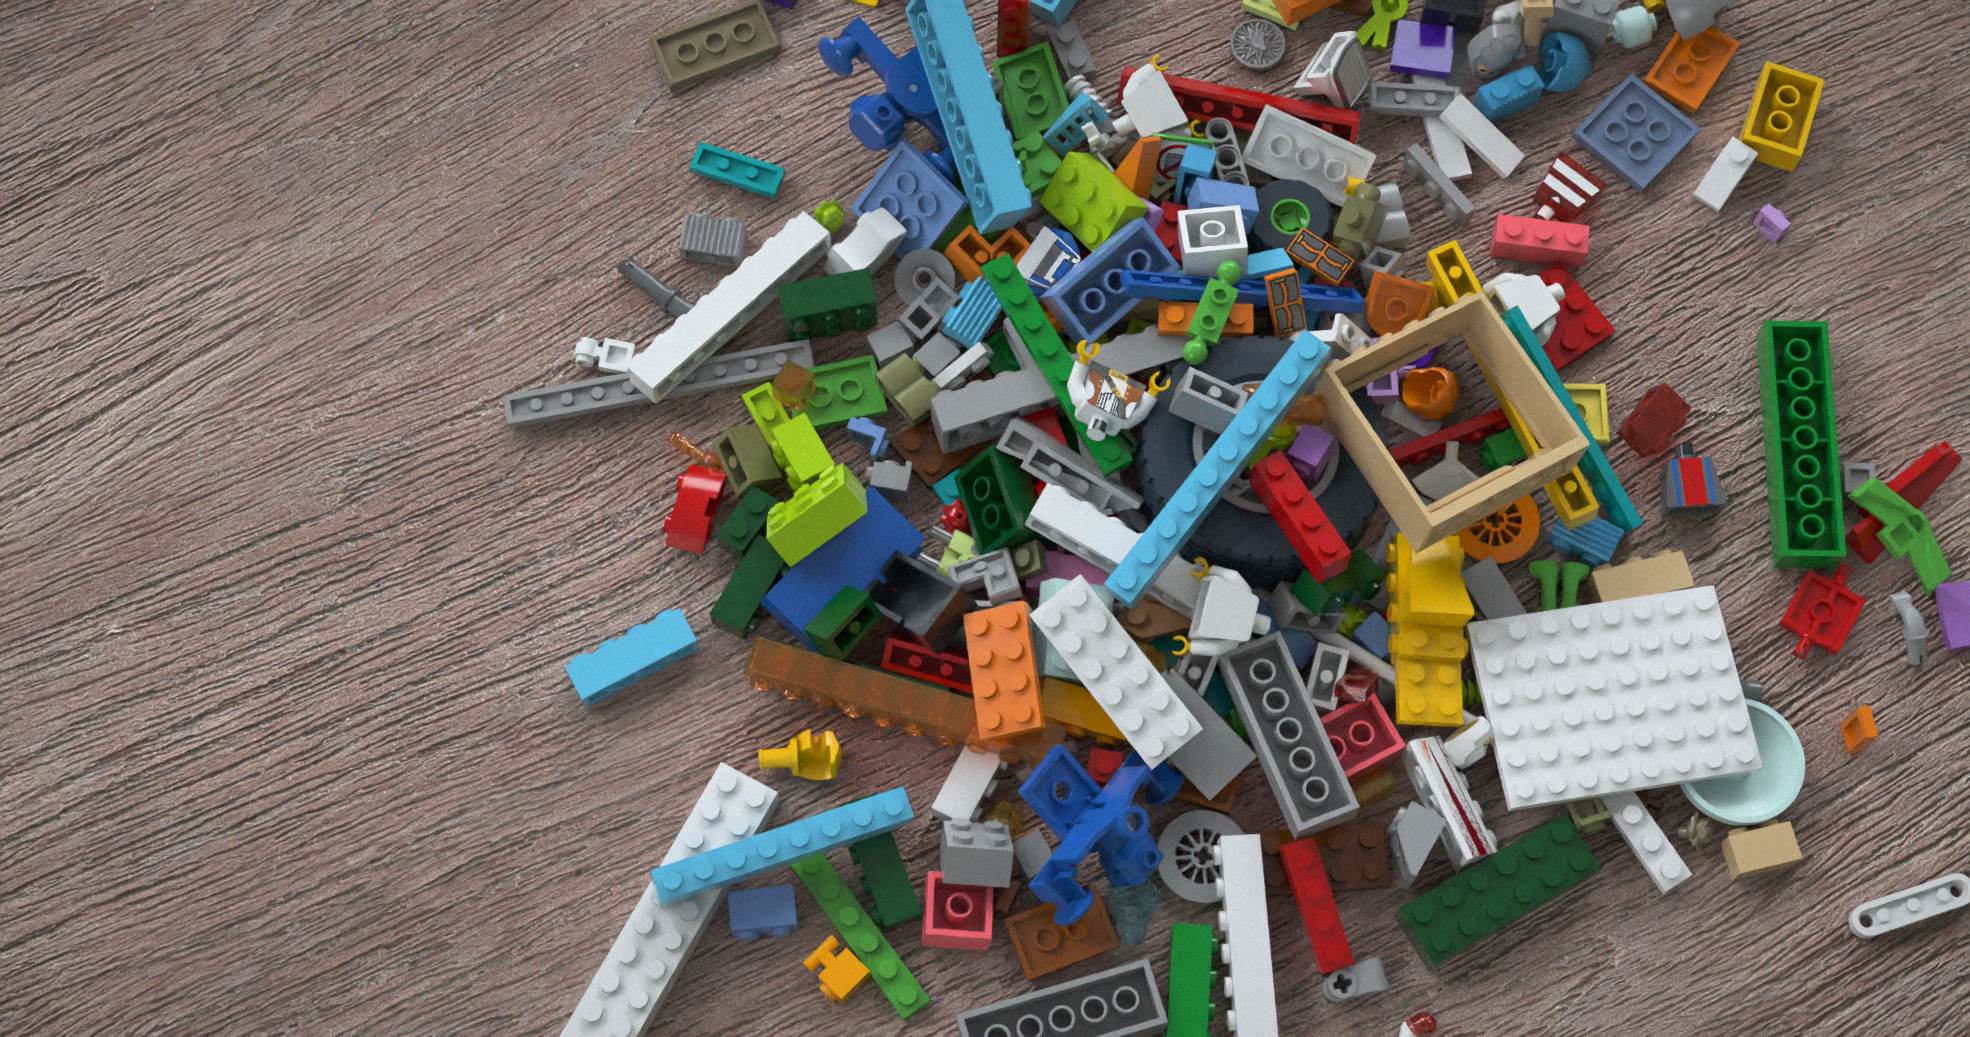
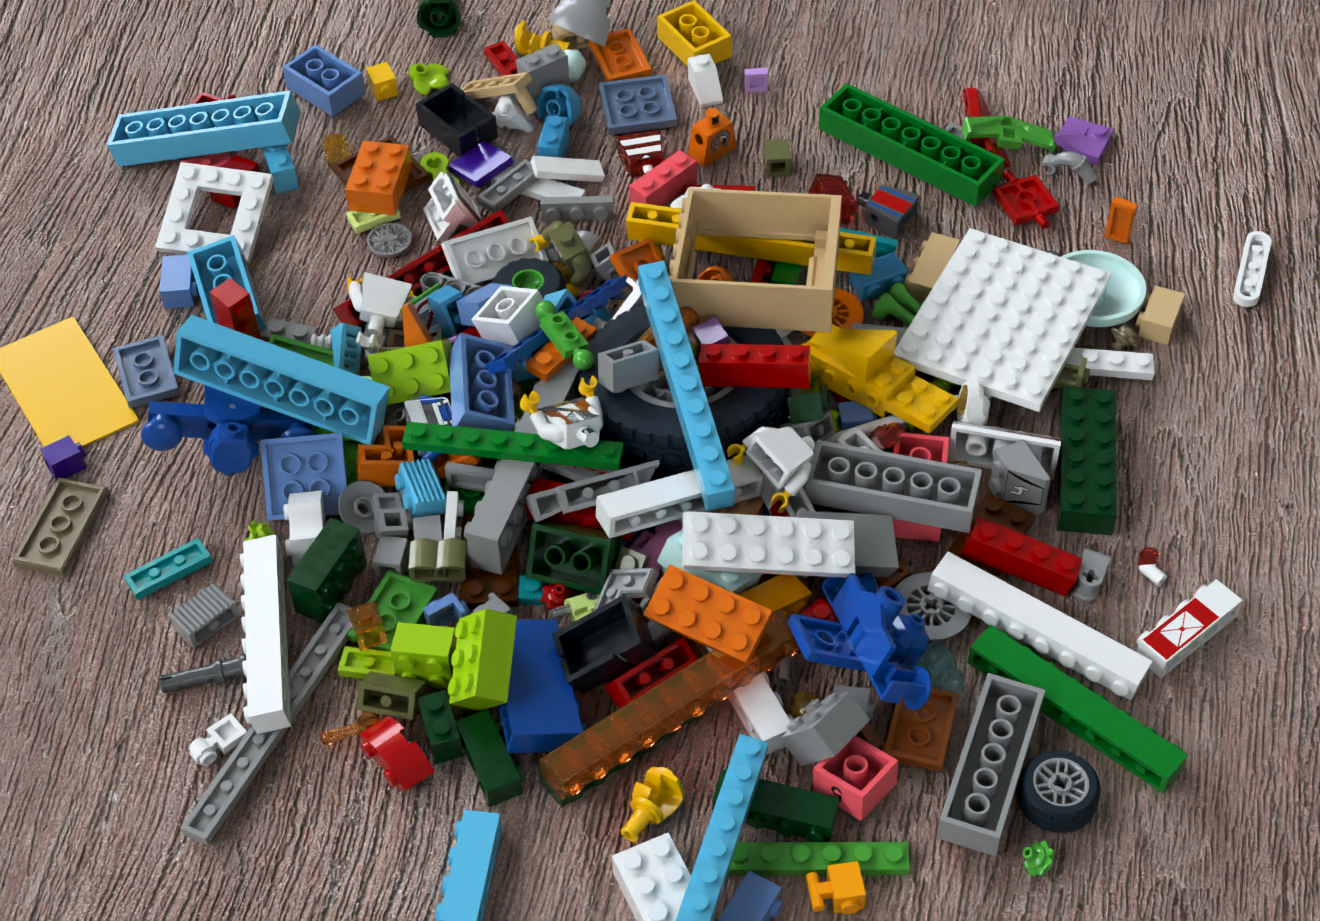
camera: 50 degrees left, 20 degrees down
dark green brick [803,584,884,661] -> none
tile [1264,268,1307,337] -> none
tile [1286,228,1355,288] -> none
light grey piece [1467,23,1523,78] -> none
none -> orange torso [688,108,737,168]
none -> olive brick [764,139,791,177]

